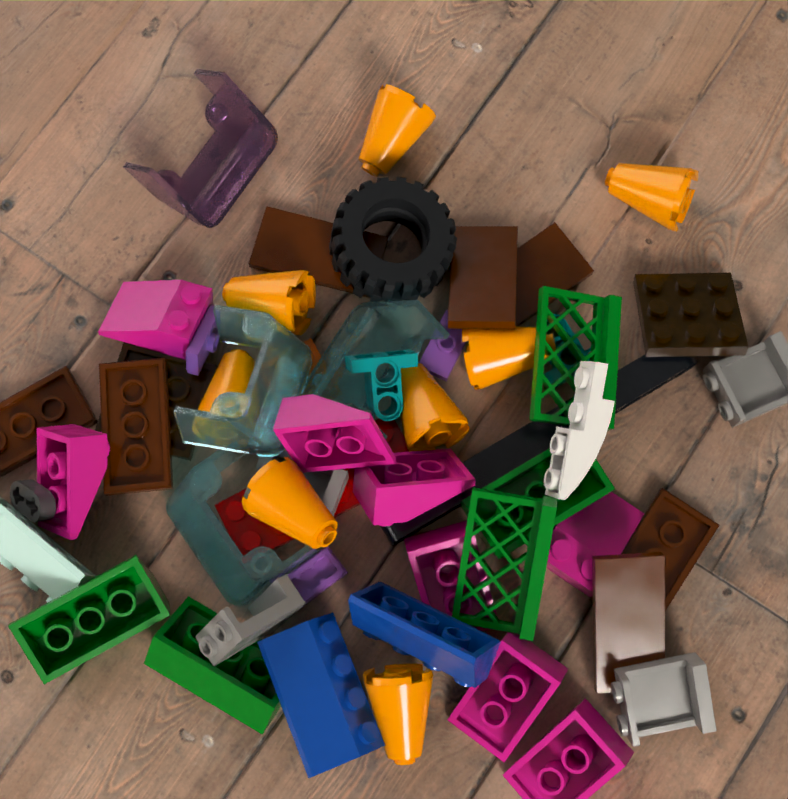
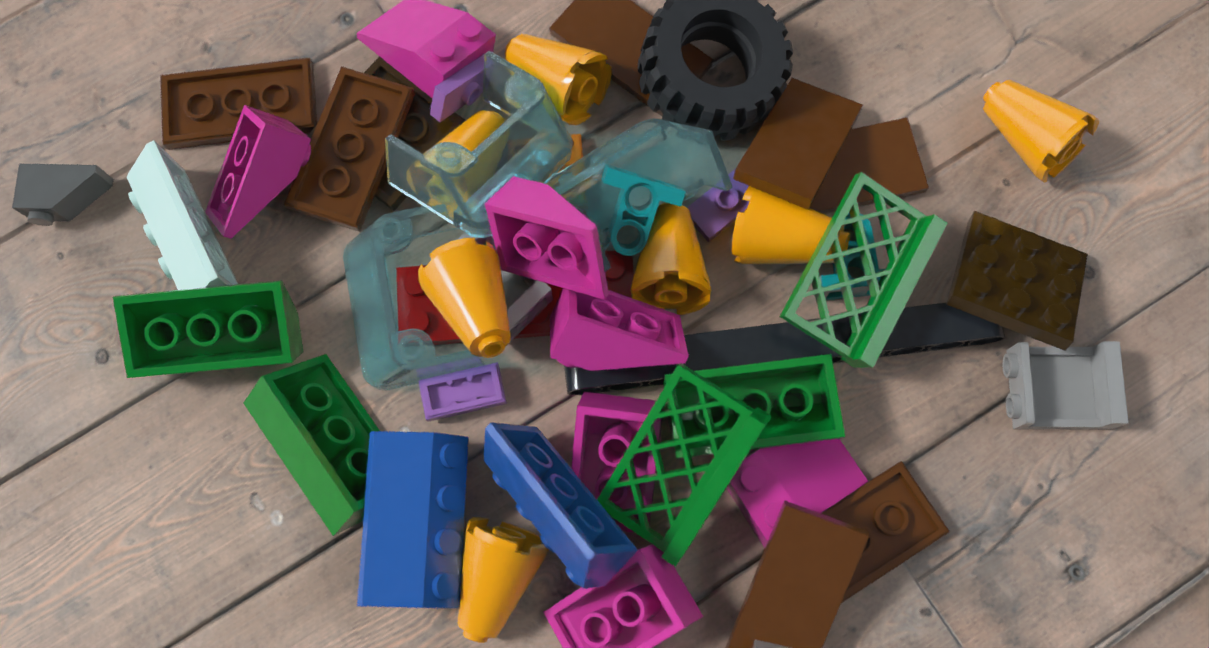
camera: 25 degrees right, 0 degrees up
dark grey beam [10,479,56,522] -> none
light grey panel [196,574,305,666] -> none
white slope [544,361,615,500] -> none

